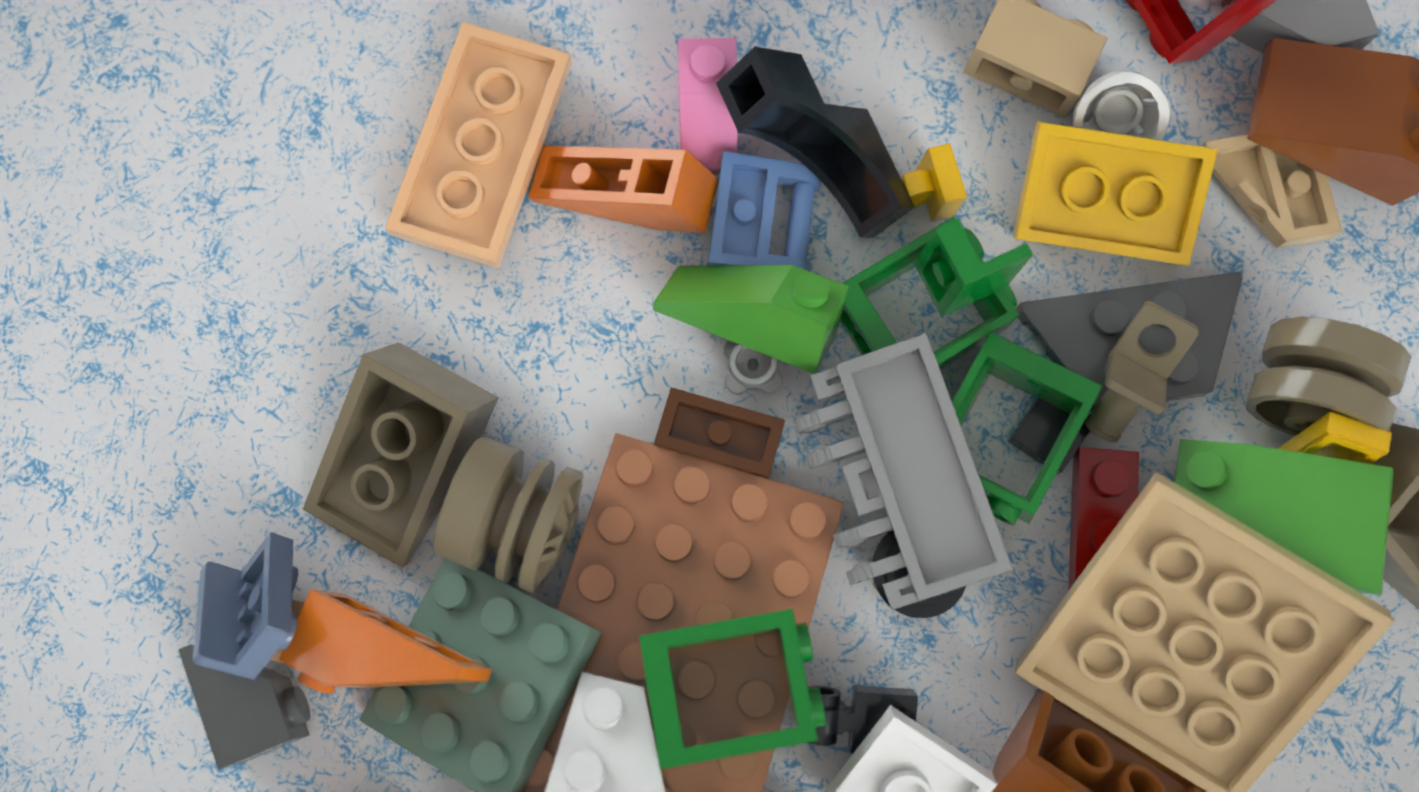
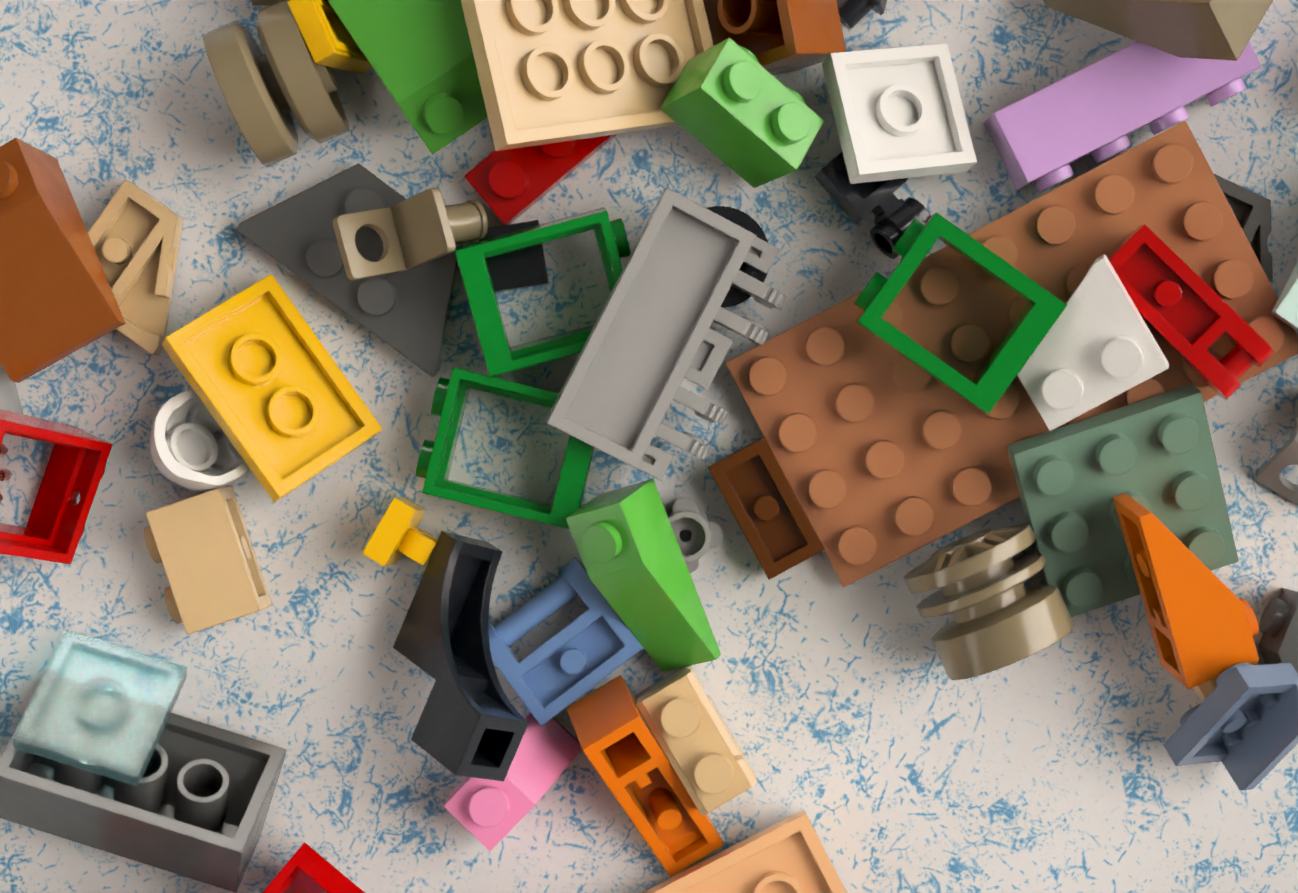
camera: 130 degrees left, 10 degrees up
dark tan slope [303,342,499,567] -> none
green panel [915,218,1033,317] -> none
none -> tan brick [636,666,758,816]
none -> bright green brick [660,38,824,188]

